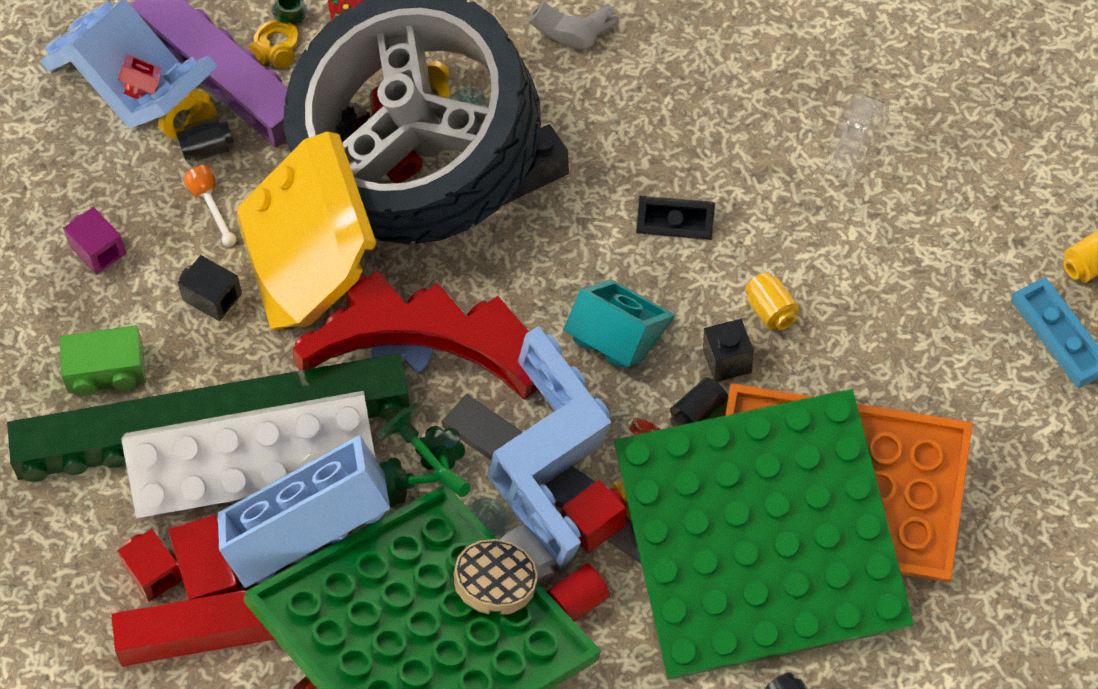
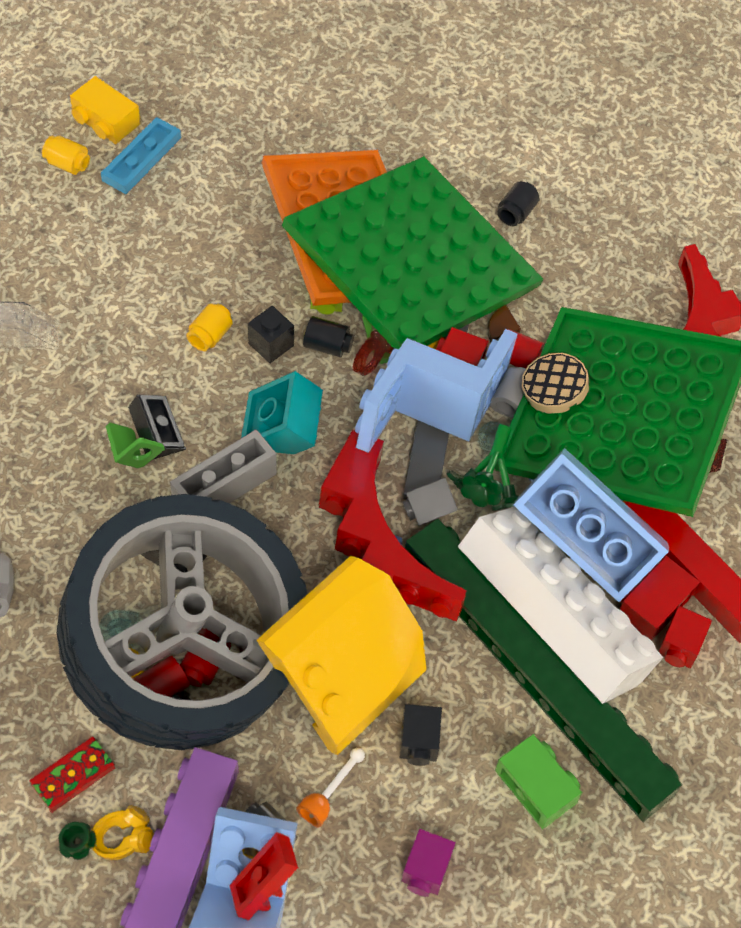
camera: 125 degrees left, 0 degrees up
none -> bright green bracket [106,423,165,468]
none -> light grey brick [170,429,277,503]
none -> brick [403,477,458,525]
none -> reddish brown tile [488,305,521,343]

